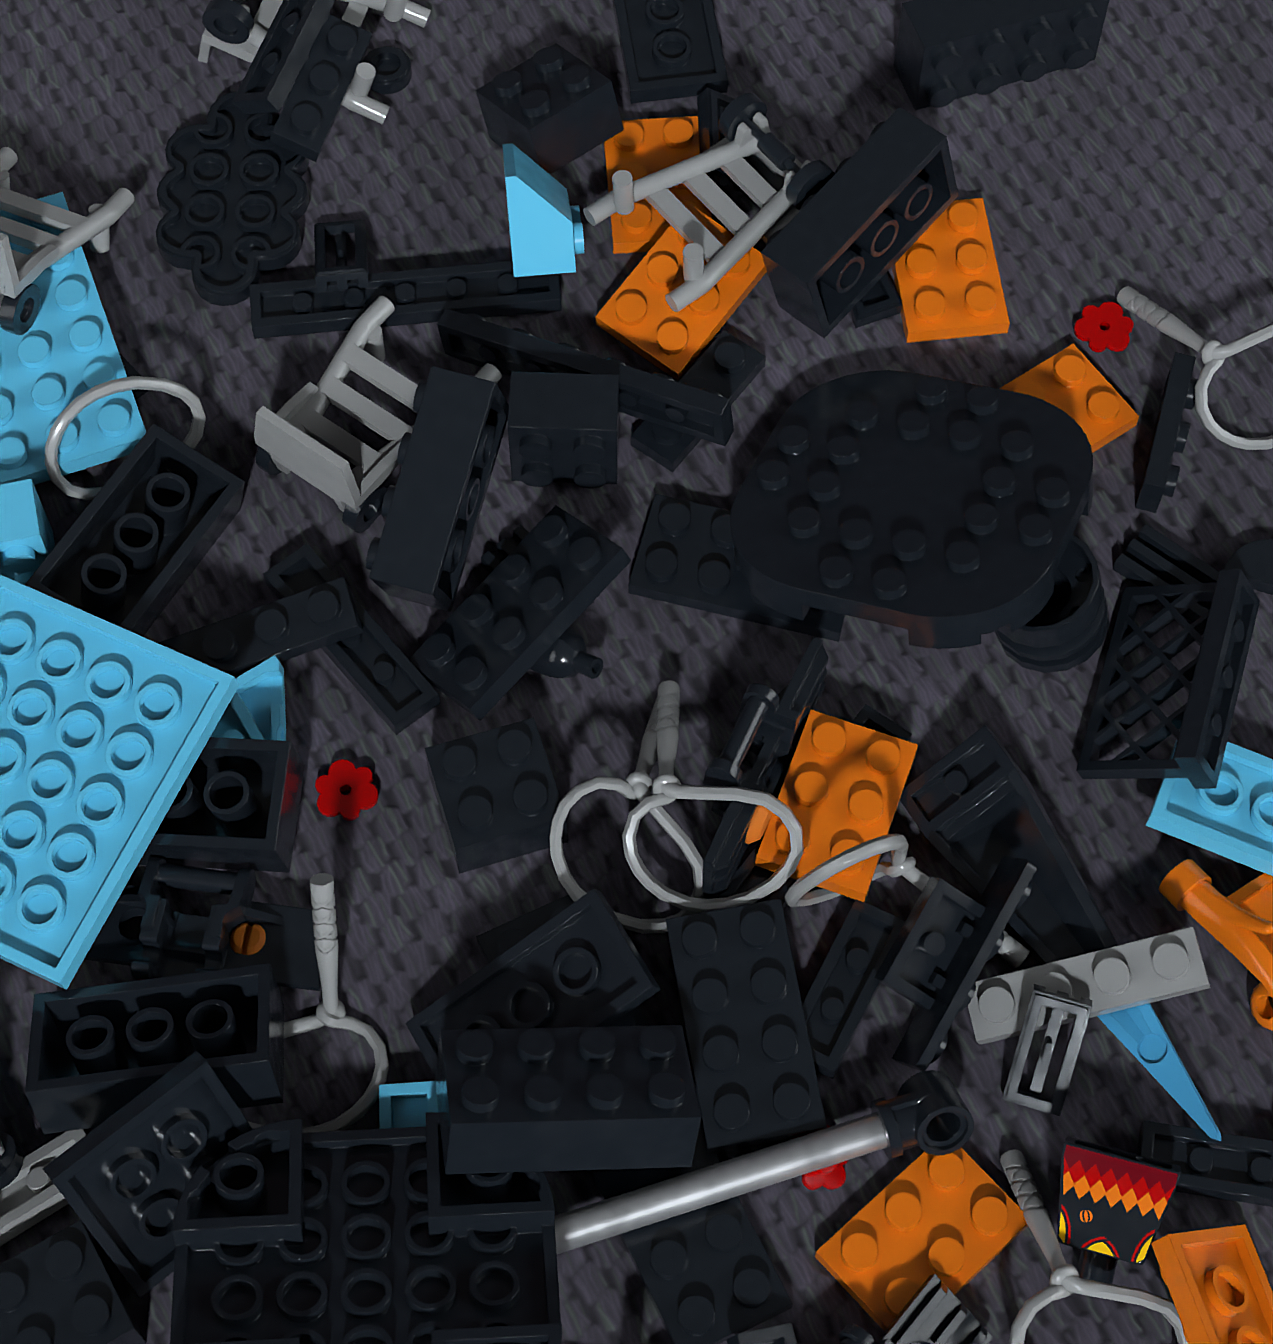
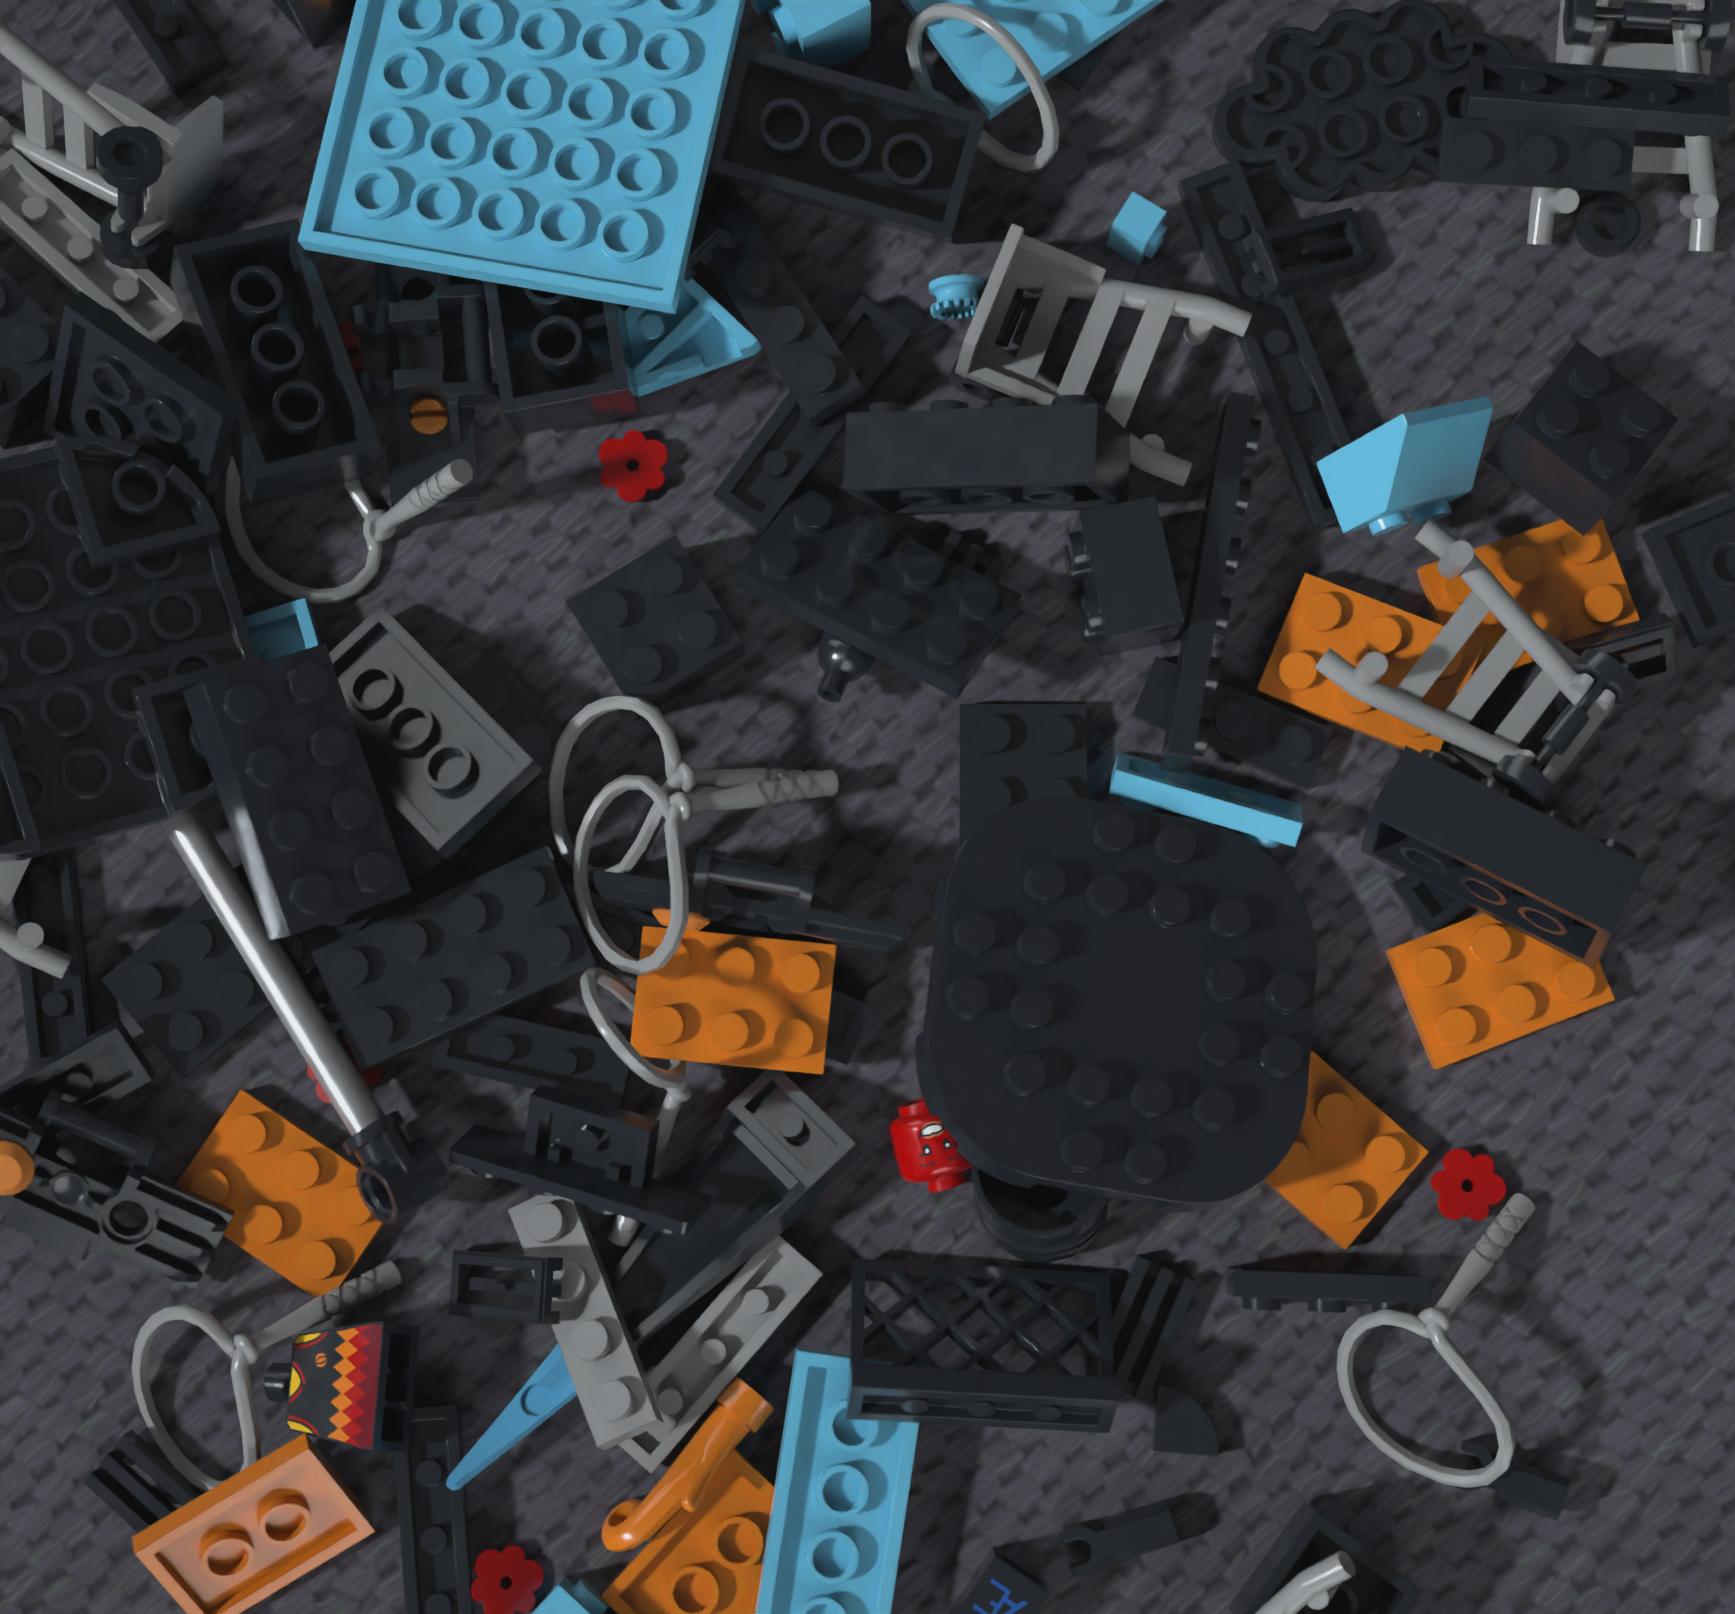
camera: 75 degrees right, 20 degrees up
none -> light grey plate [618,1234,823,1474]
none -> red head [888,1098,973,1193]
none -> medium azure bush [929,274,985,320]
none -> medium azure piece [1106,191,1167,265]
none -> medium azure plate [1109,752,1303,848]

